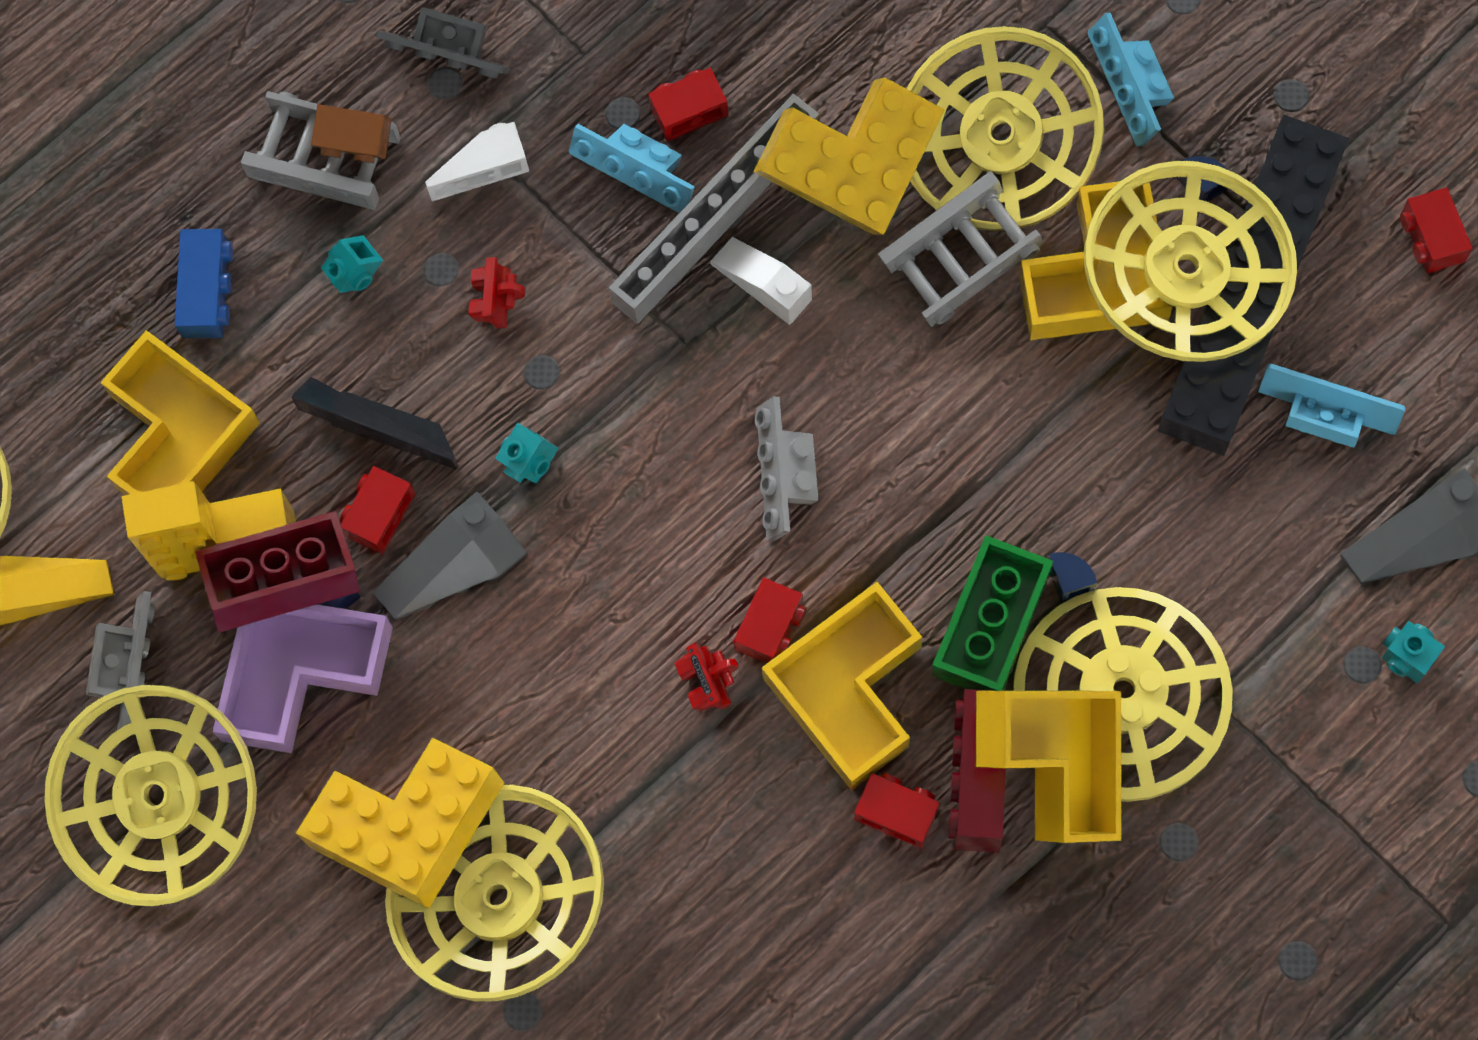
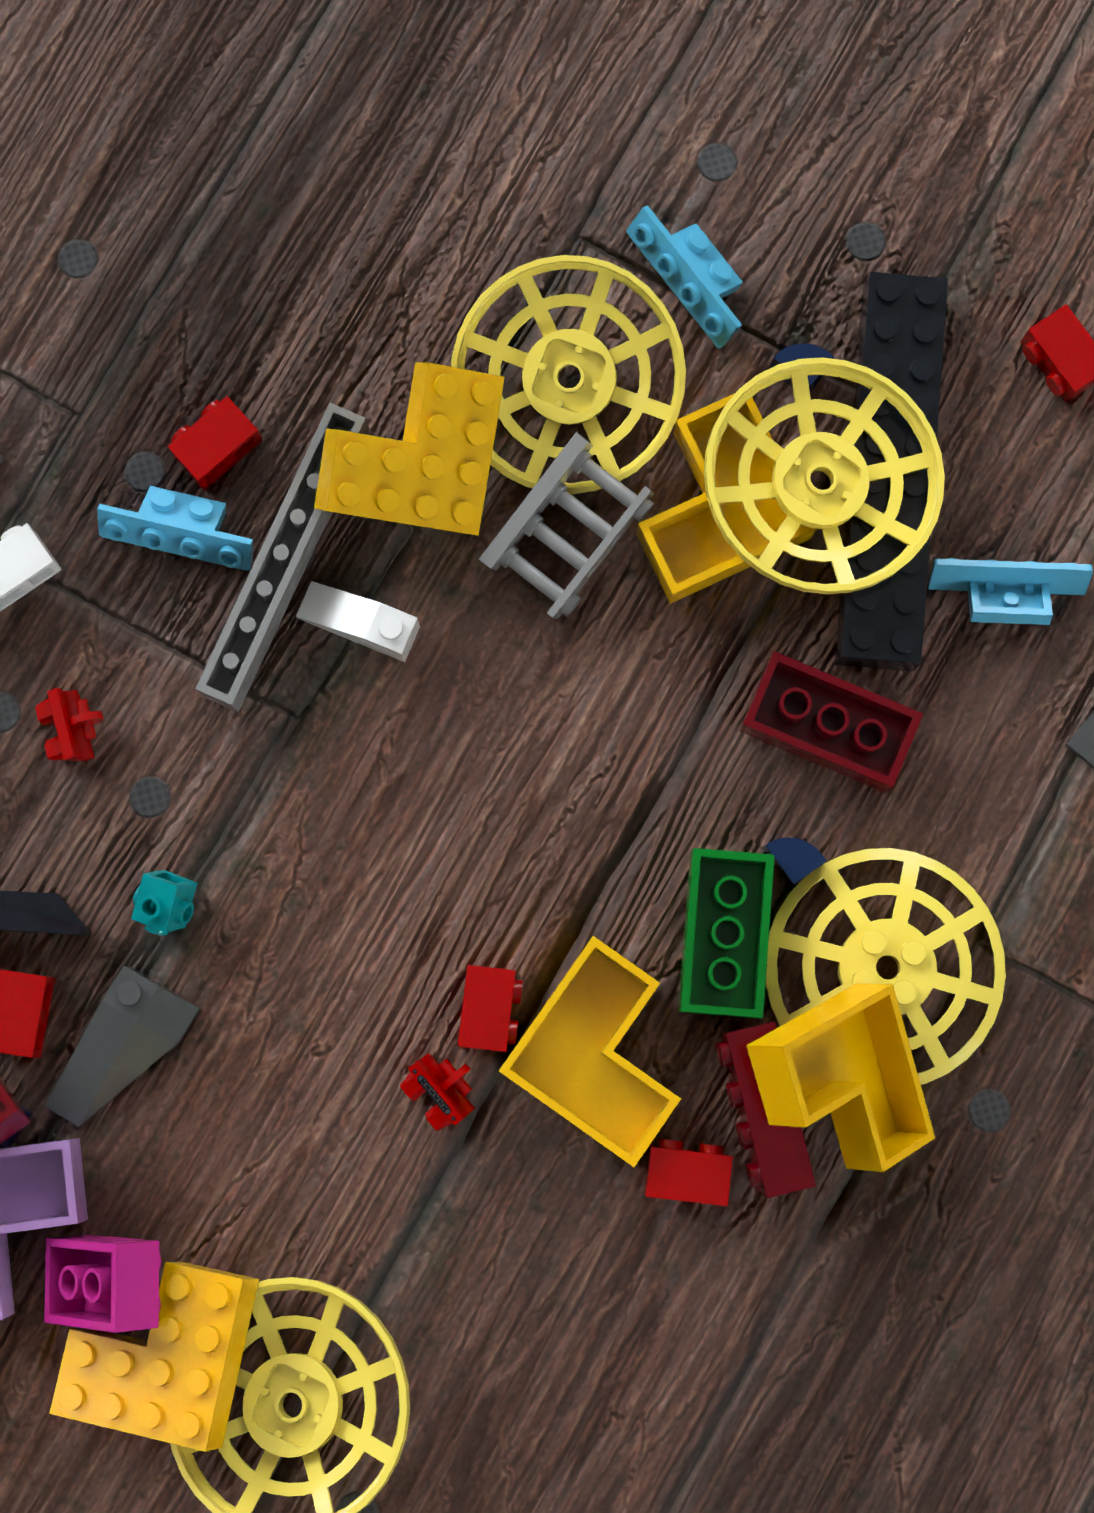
camera: 25 degrees left, 10 degrees up
light grey bracket [755,396,818,541] -> none
none -> dark pink brick [44,1235,161,1333]
none -> dark red brick [739,651,923,793]

